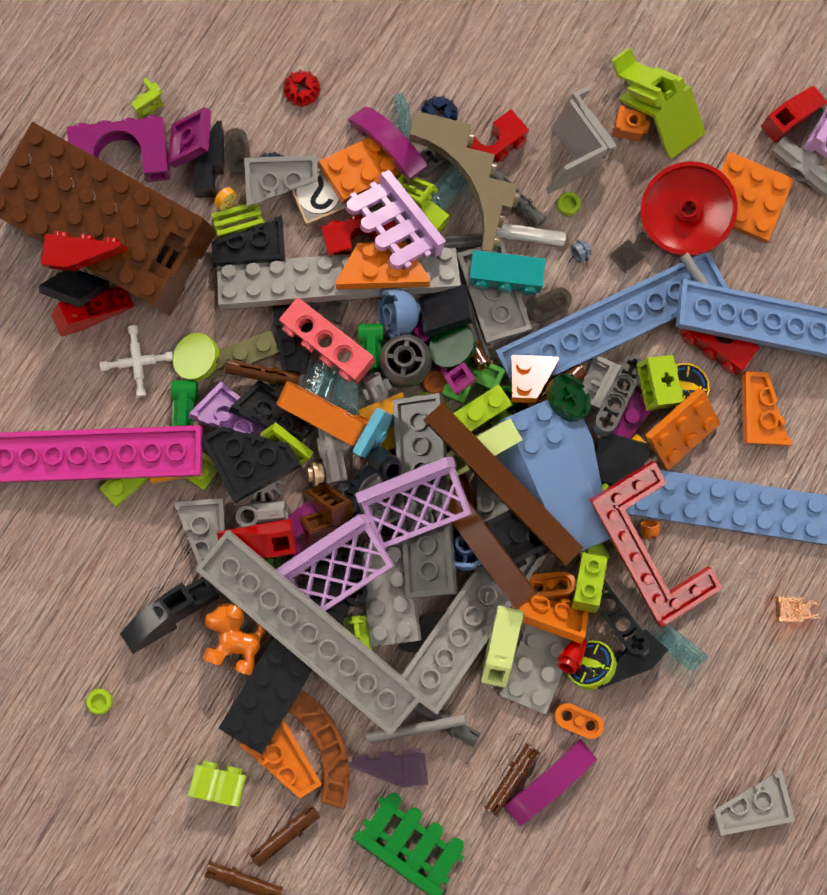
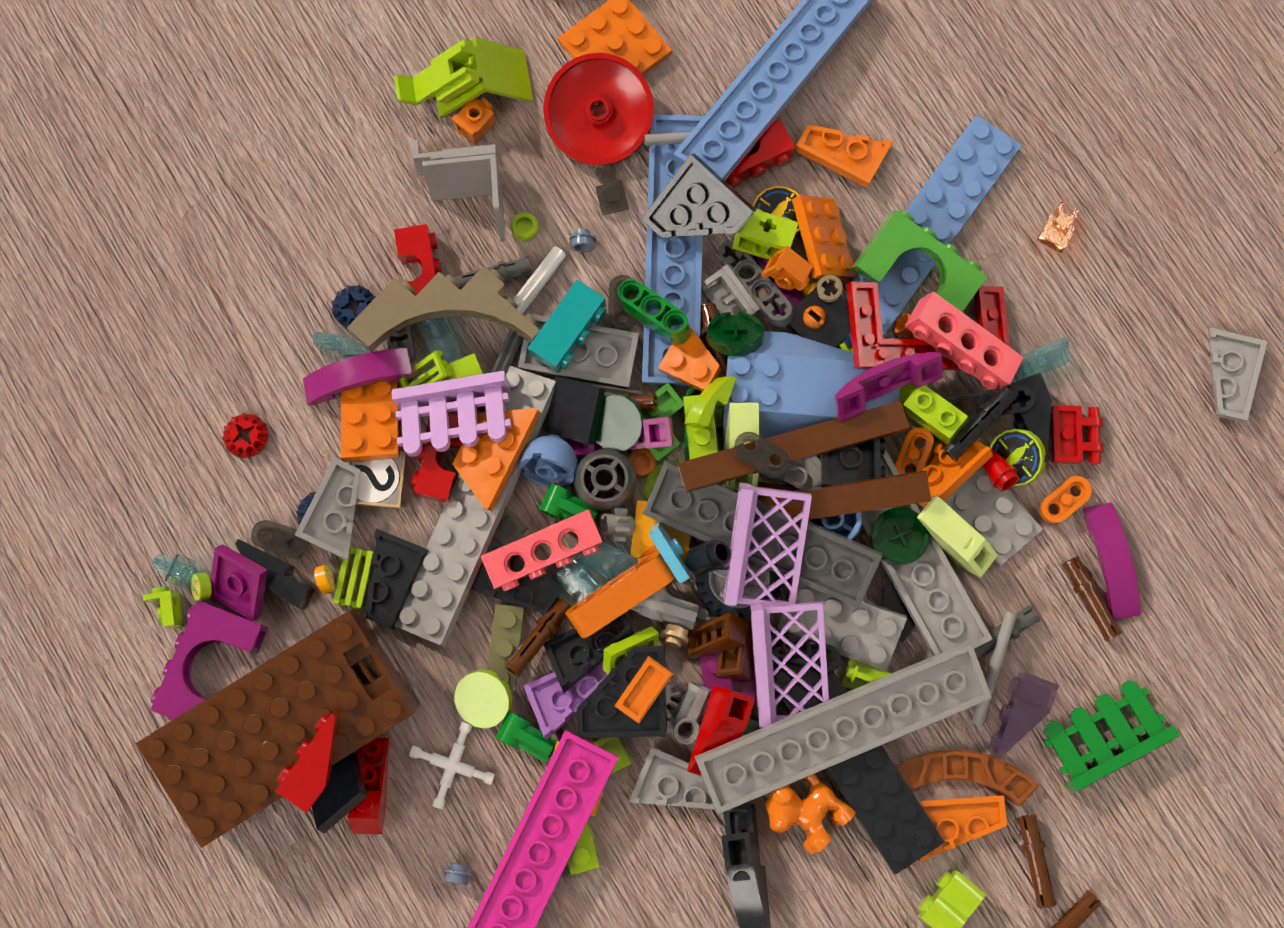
camera: 50 degrees left, 0 degrees up
none -> clear light blue hinge [152,554,196,588]
none -> lime tile [191,572,212,602]
none -> sand blue plate [444,864,473,885]
none -> orange tile [615,656,674,723]
none -> green beam [618,279,691,344]
none -> plate [642,153,757,238]
none -> lime slope [684,376,736,428]
none -> clear smoke plate [733,432,790,478]
none -> orange brick [761,246,813,291]
none -> orange hinge [803,306,826,329]
none -> dark tan bush [817,275,843,303]
none -> magenta slope [835,352,944,421]
none -> bright green arch [851,210,987,331]
none -> dark green tile [870,507,930,566]
none -> coral brick [905,291,1024,390]
none -> black pin [943,386,1017,462]
none -> red plate [1050,405,1104,465]

